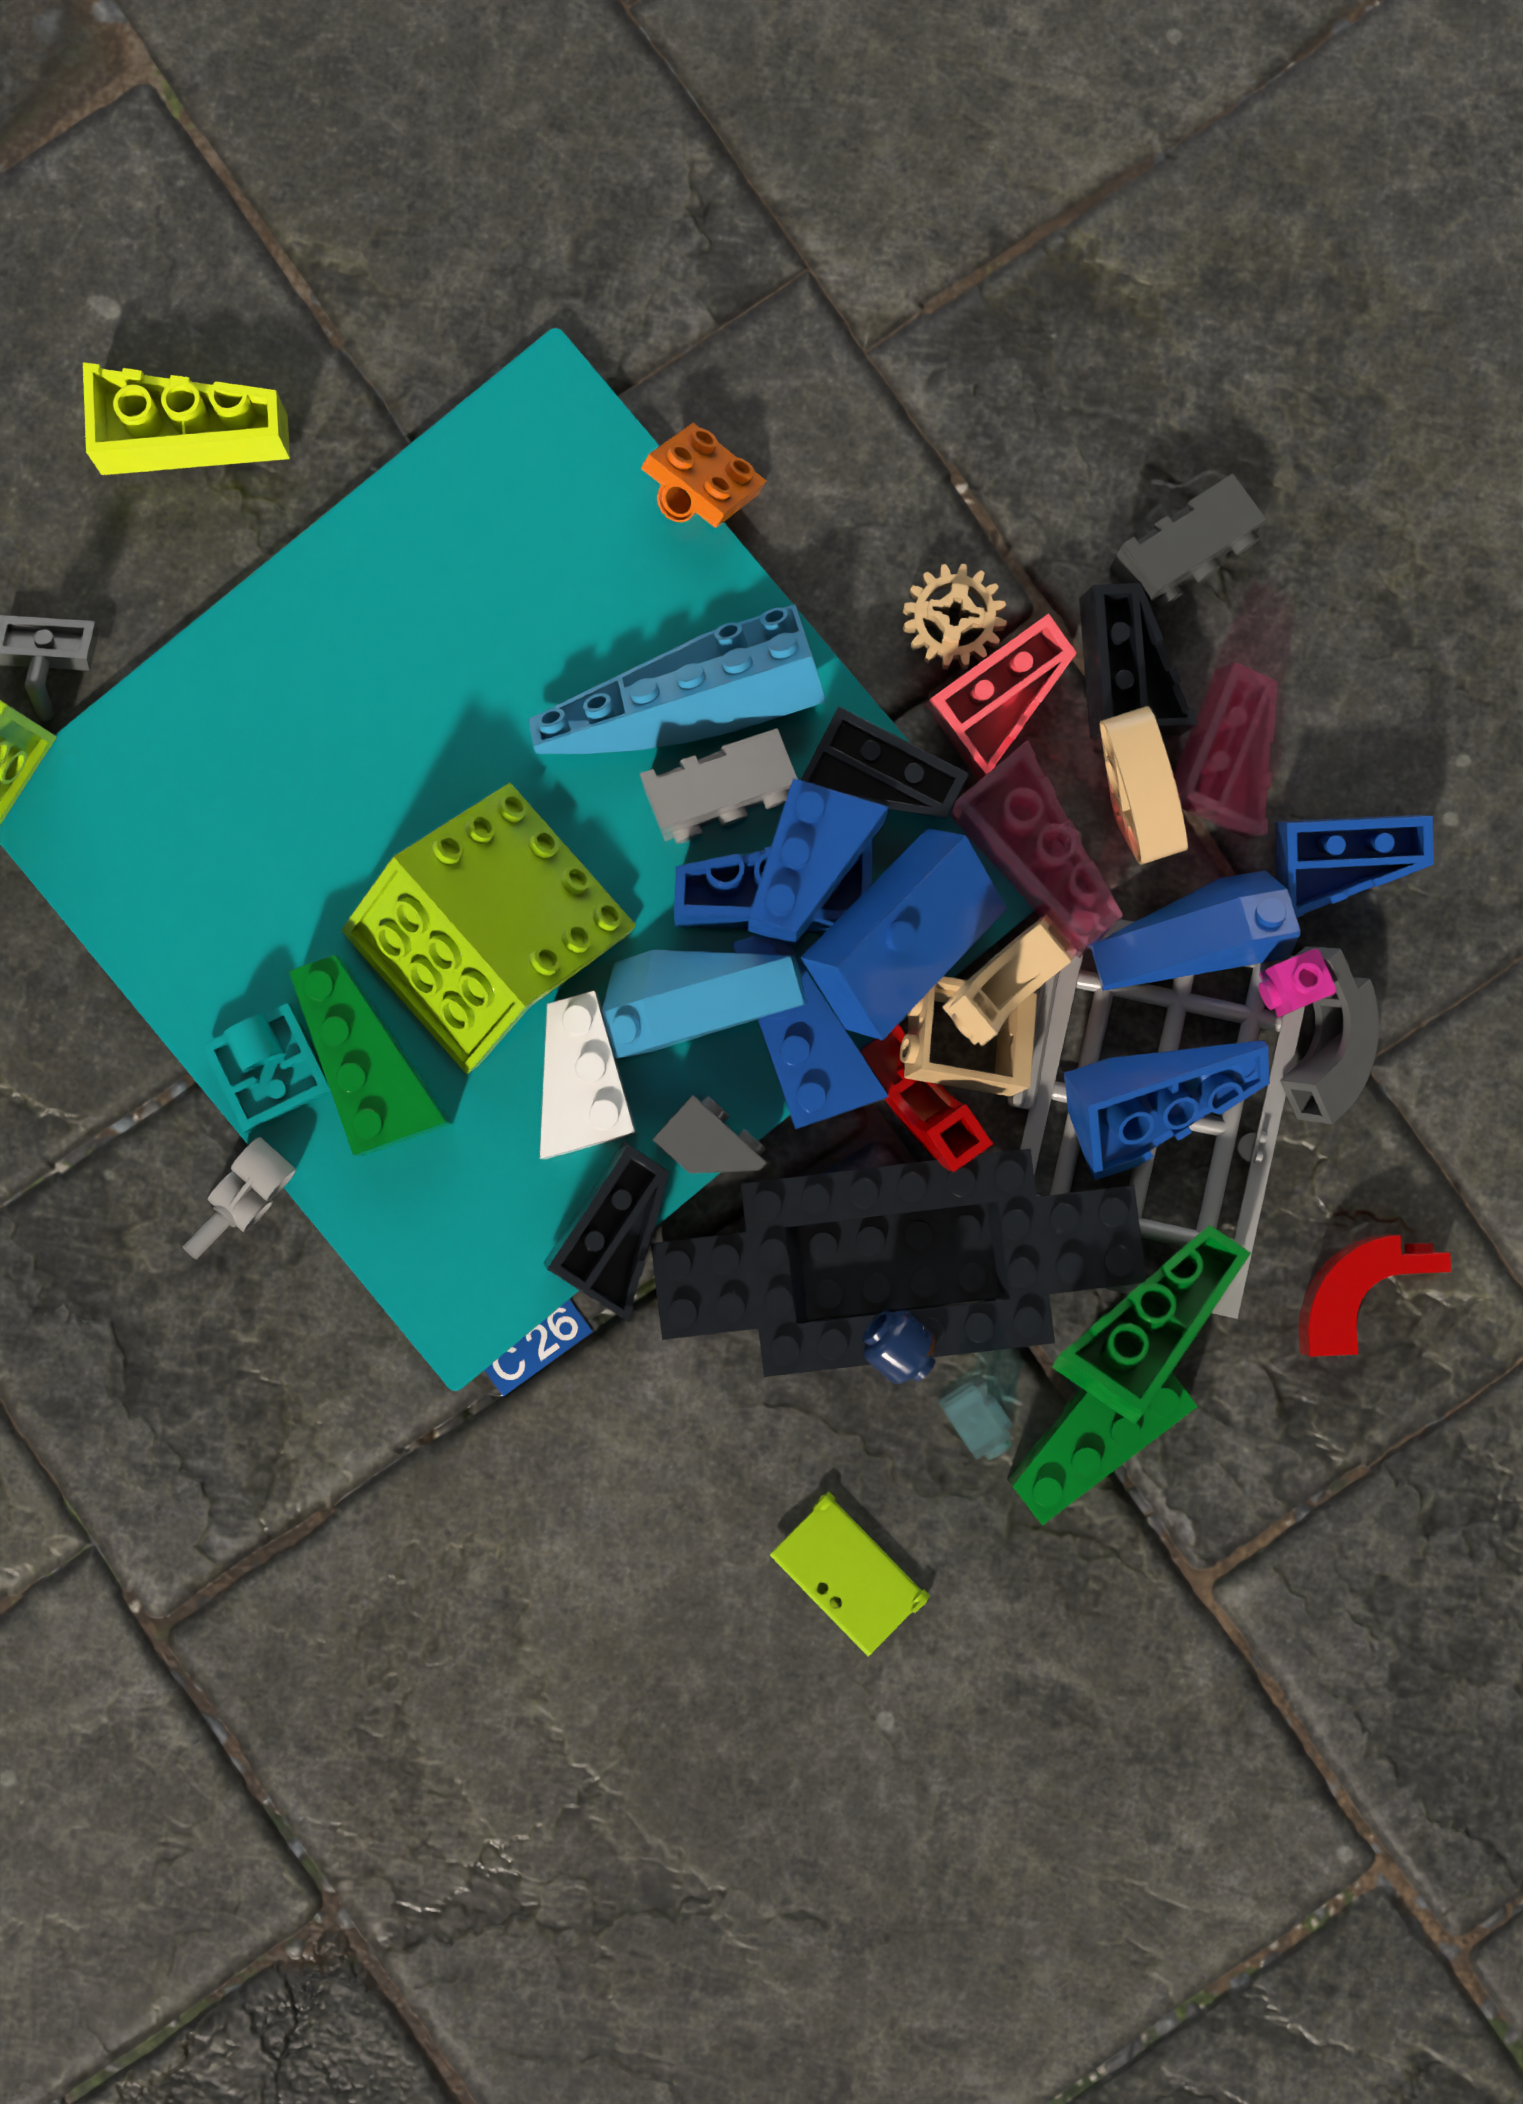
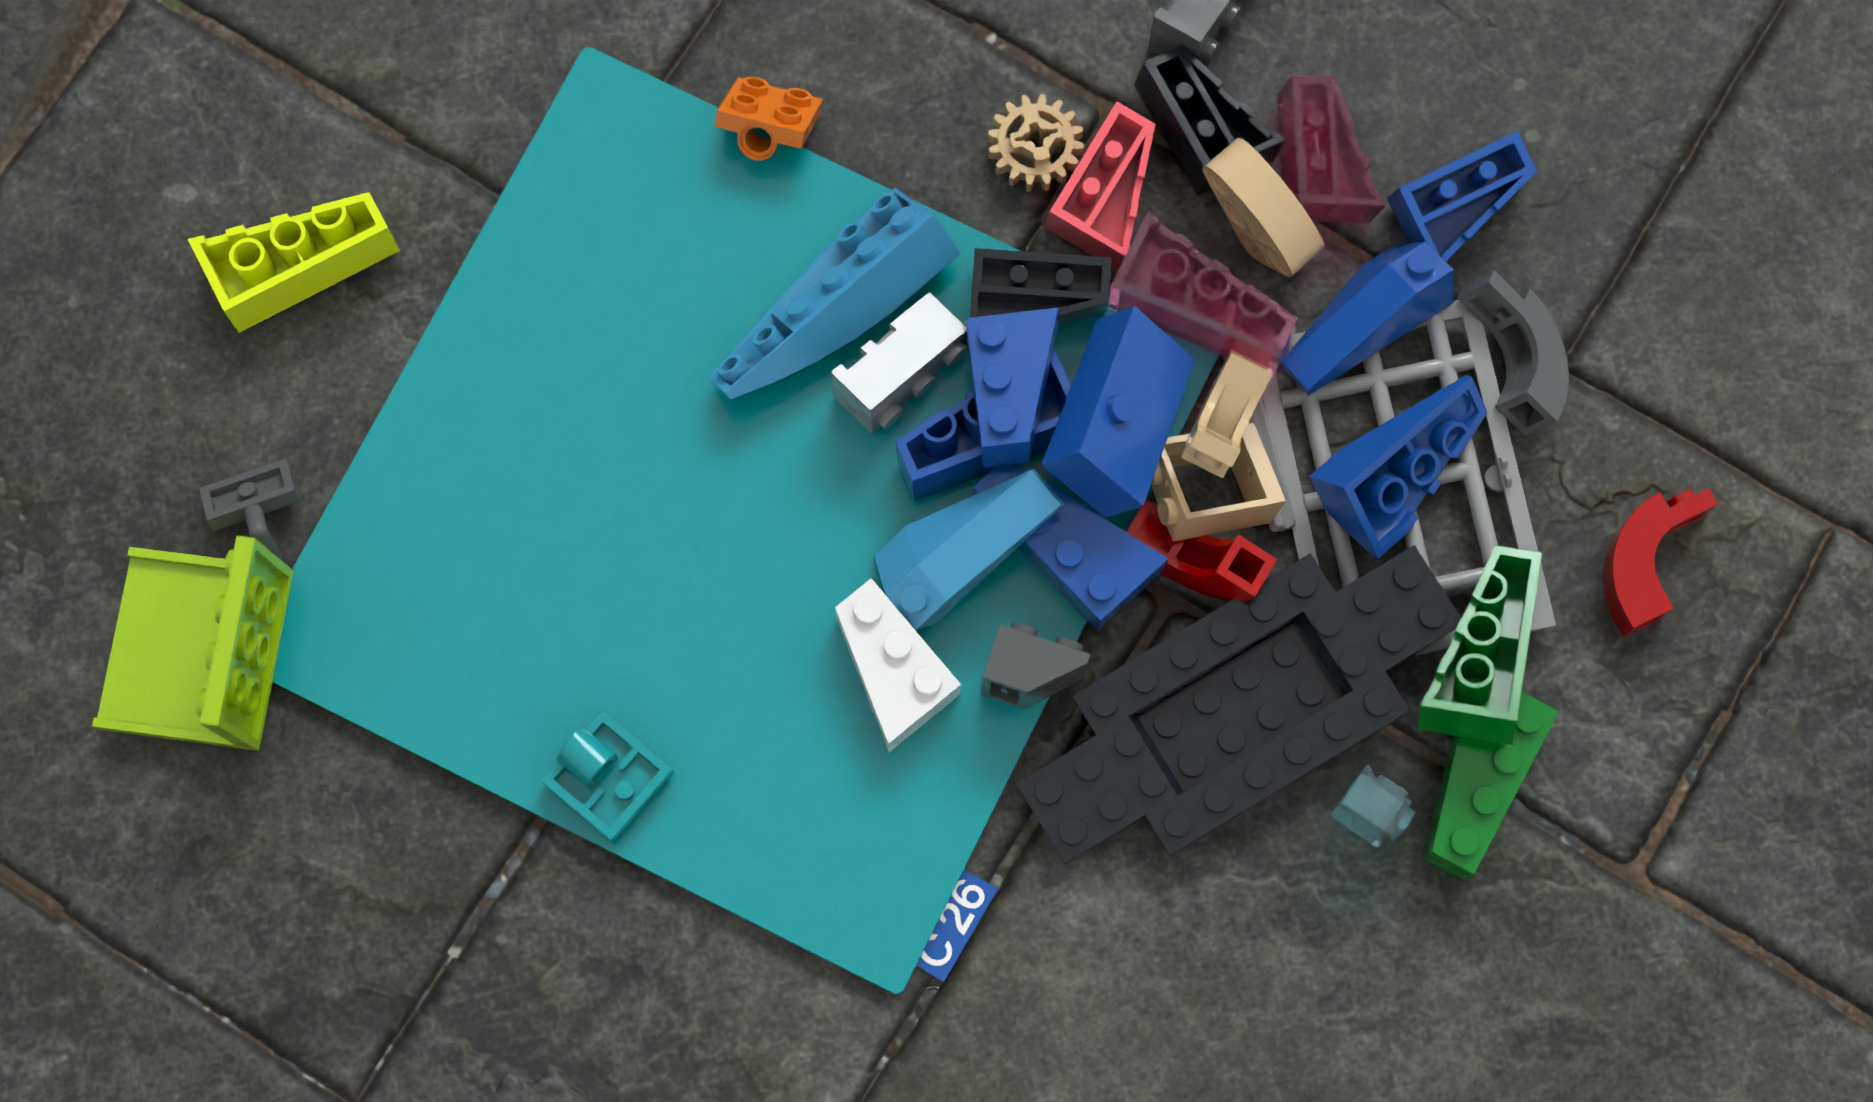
camera: 25 degrees left, 10 degrees down
light grey beam [183,1137,297,1260] -> none
green wedge [289,955,453,1156] -> none
lime bracket [341,783,636,1074] -> none
black wedge [543,1141,670,1322] -> none
lime door [769,1491,930,1657] -> none
dark blue head [862,1310,936,1384] -> none
dark pink bracket [1259,948,1336,1018] -> none

